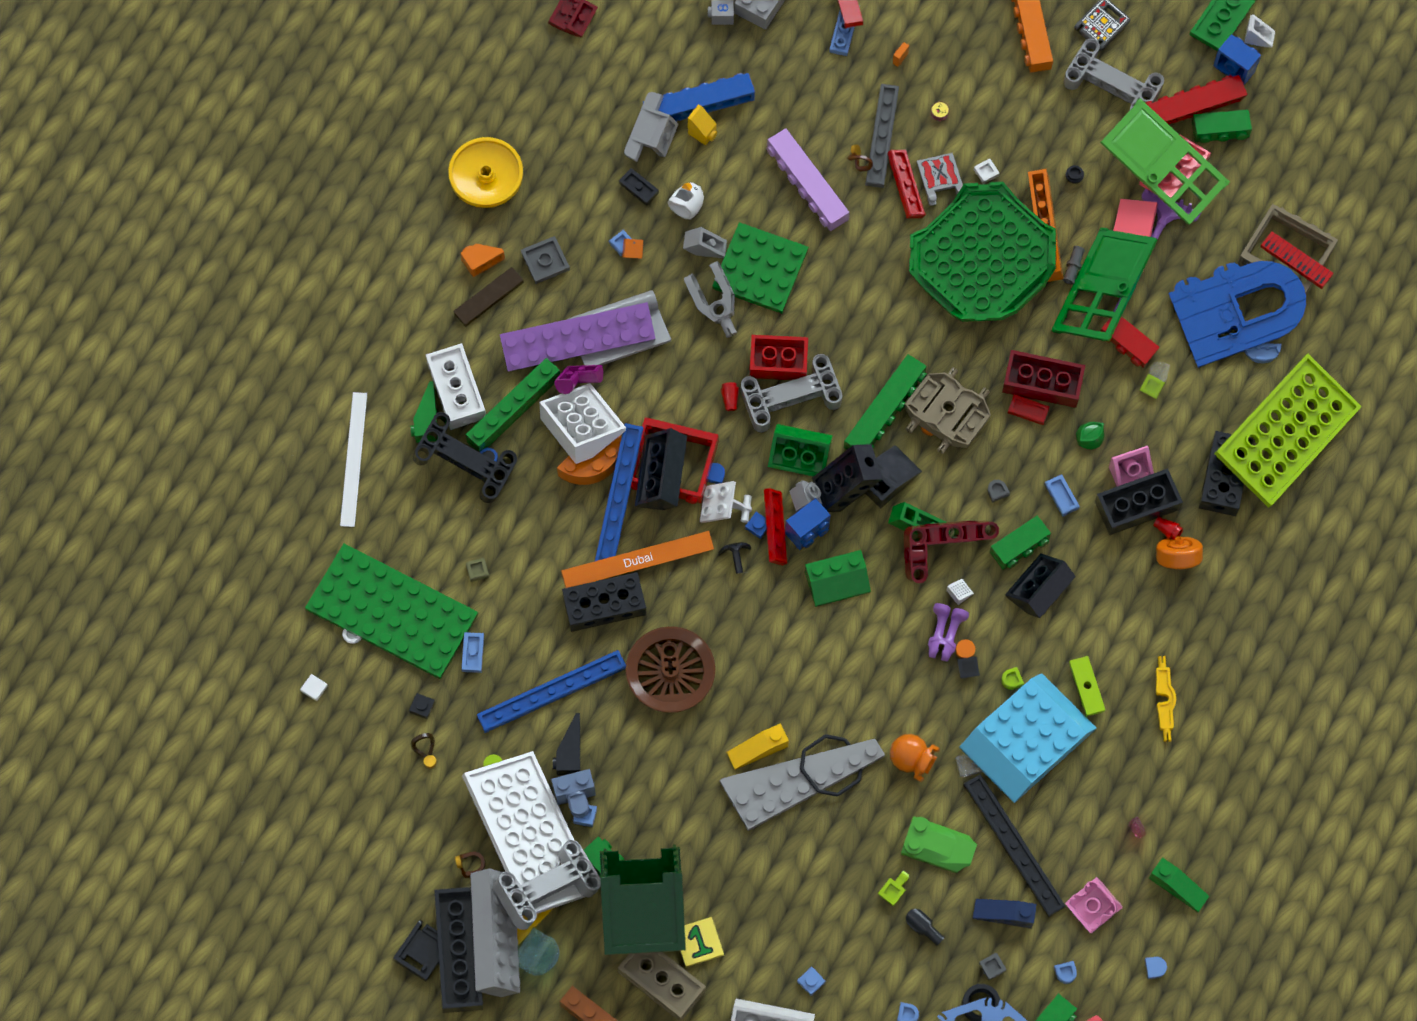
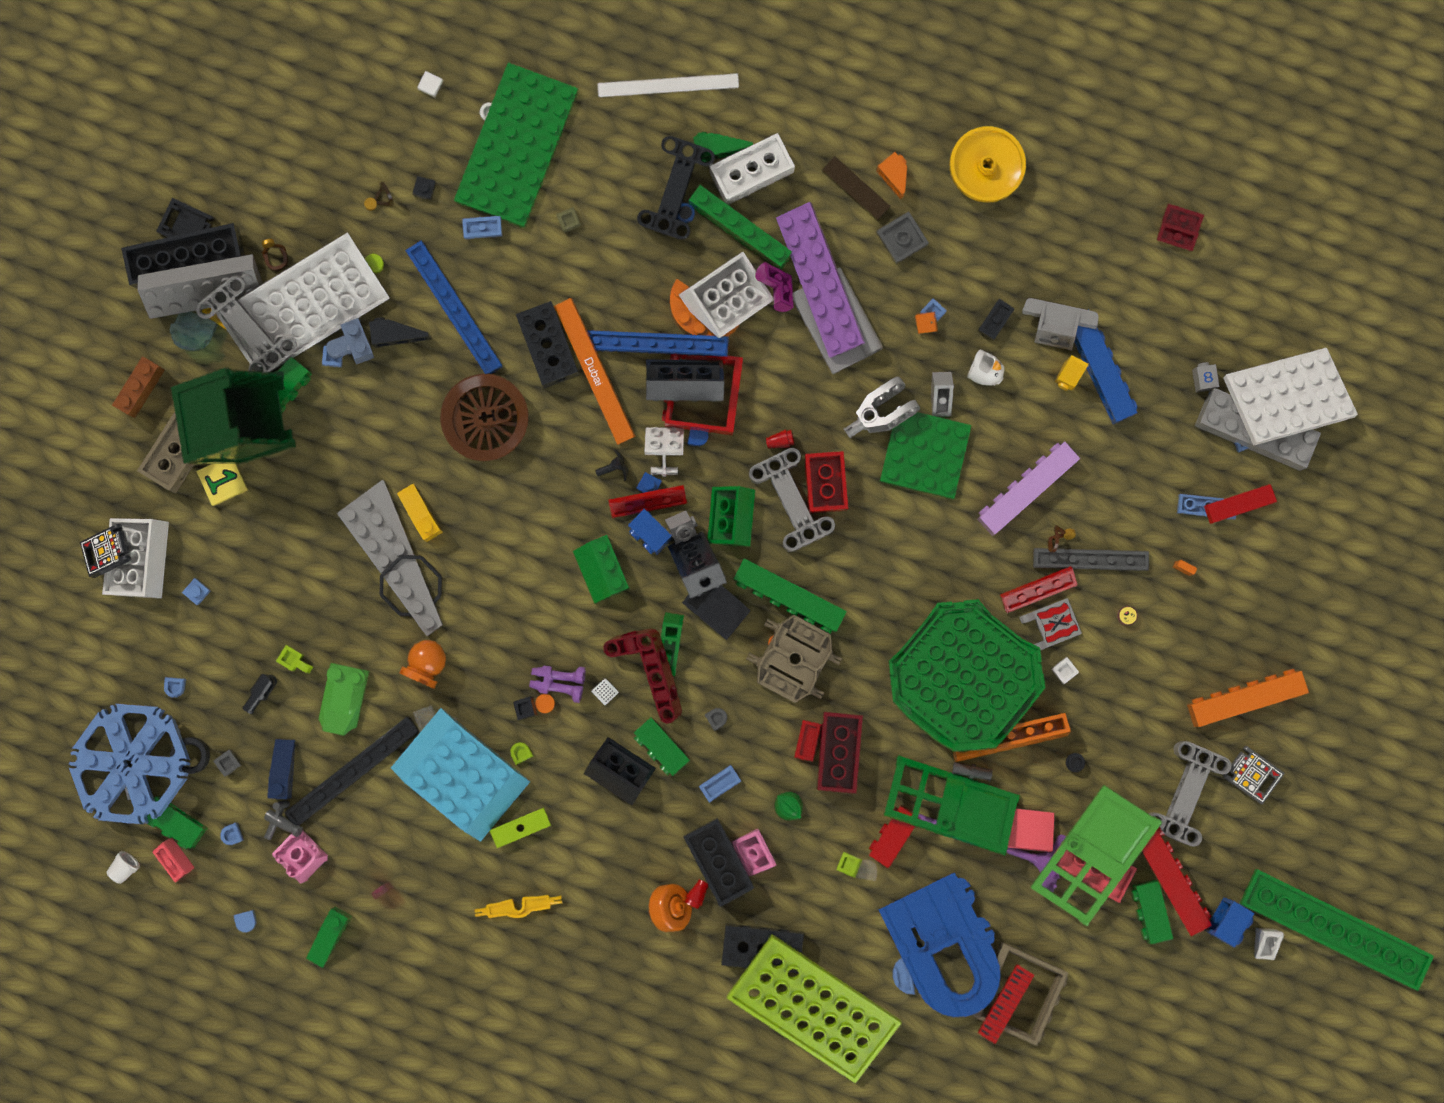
camera: 80 degrees right, 15 degrees up
none -> dark grey piece [264,800,303,840]

